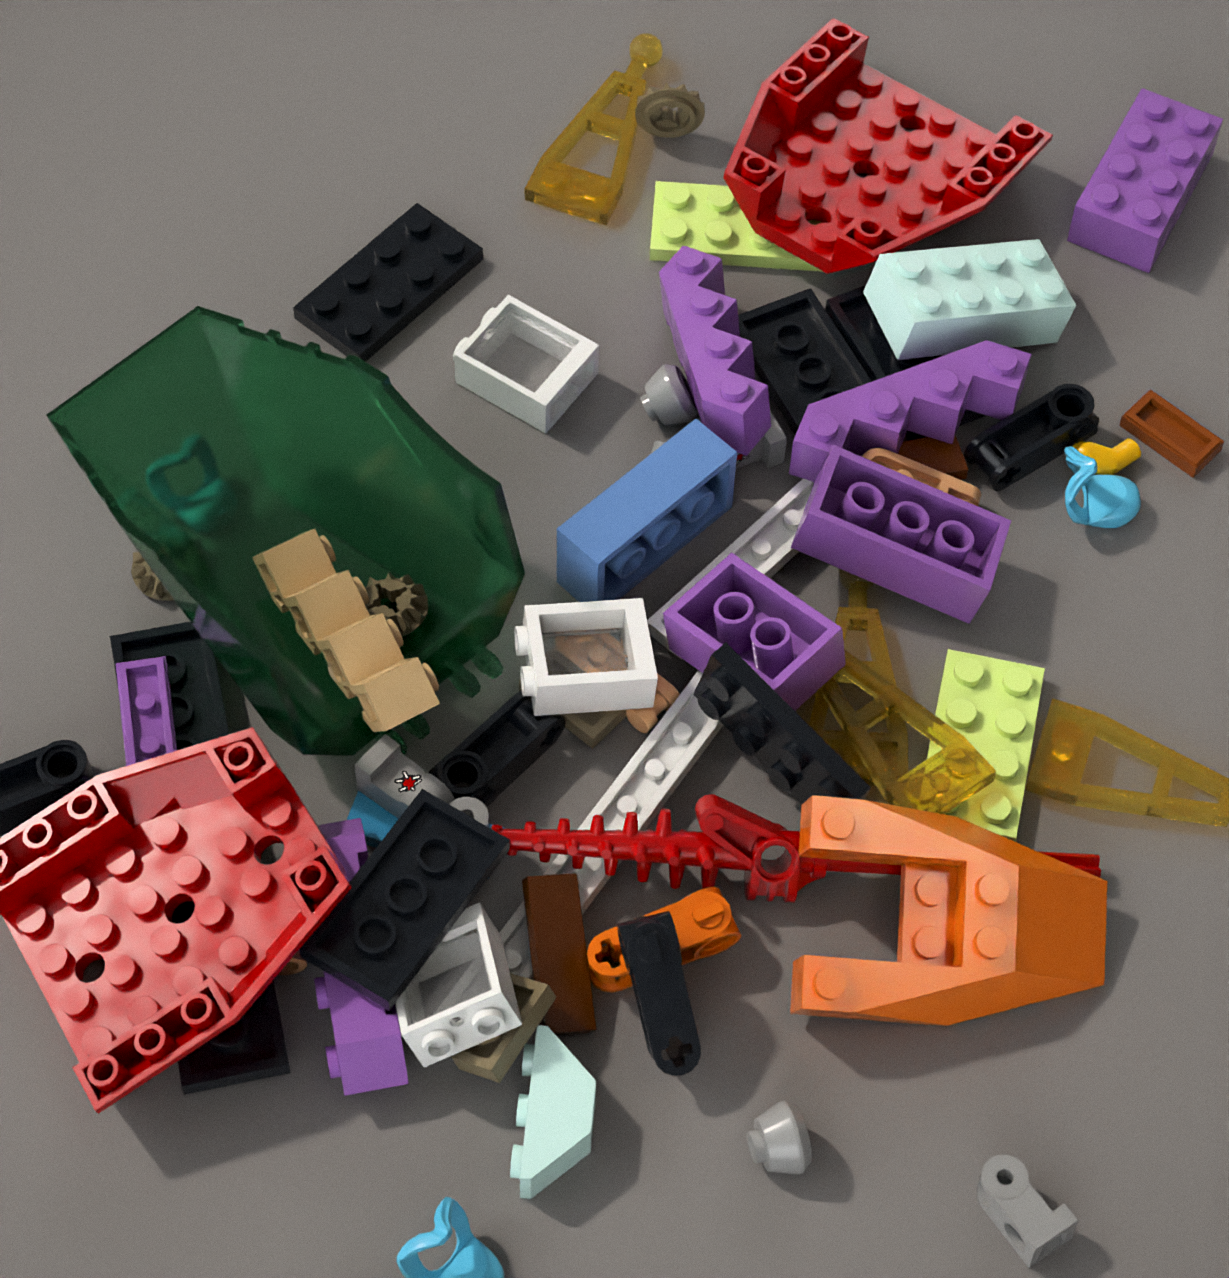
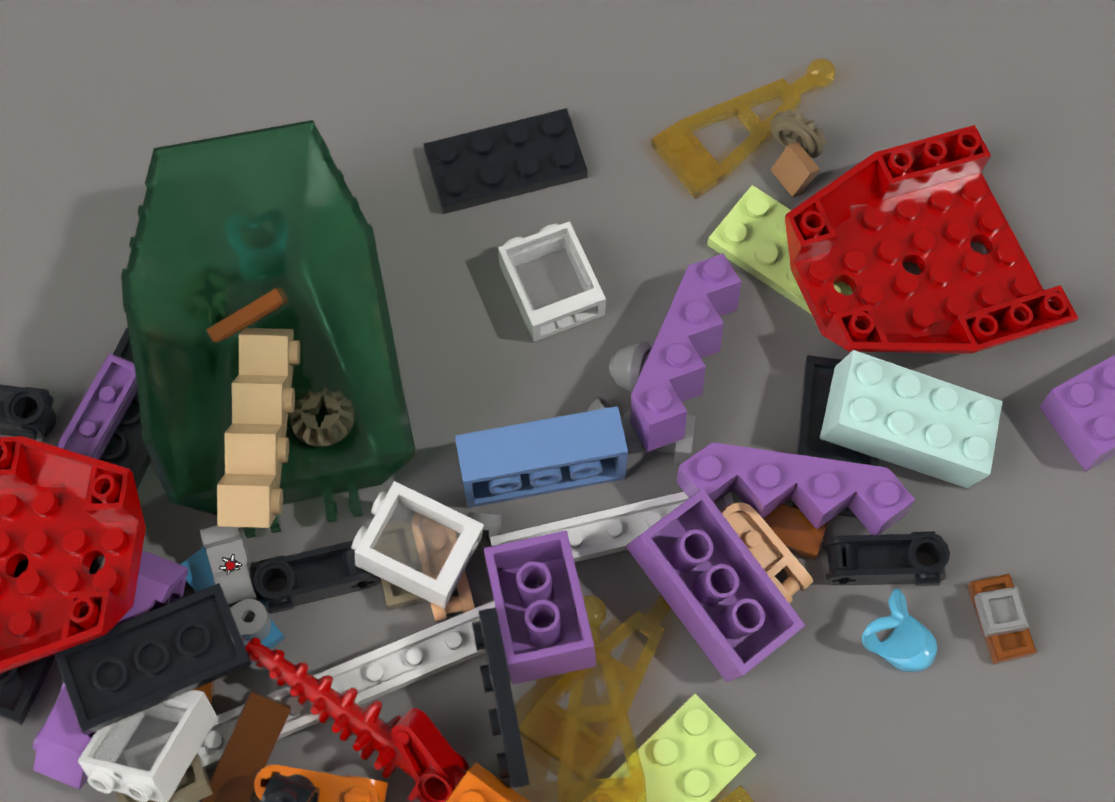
camera: 35 degrees right, 10 degrees up
black plate [738,288,872,435] -> none
yellow arm [1072,438,1141,475] -> none
none -> dark orange tile [206,288,289,343]
none -> medium nougat tile [771,142,820,198]
none -> light grey tile [974,586,1029,637]

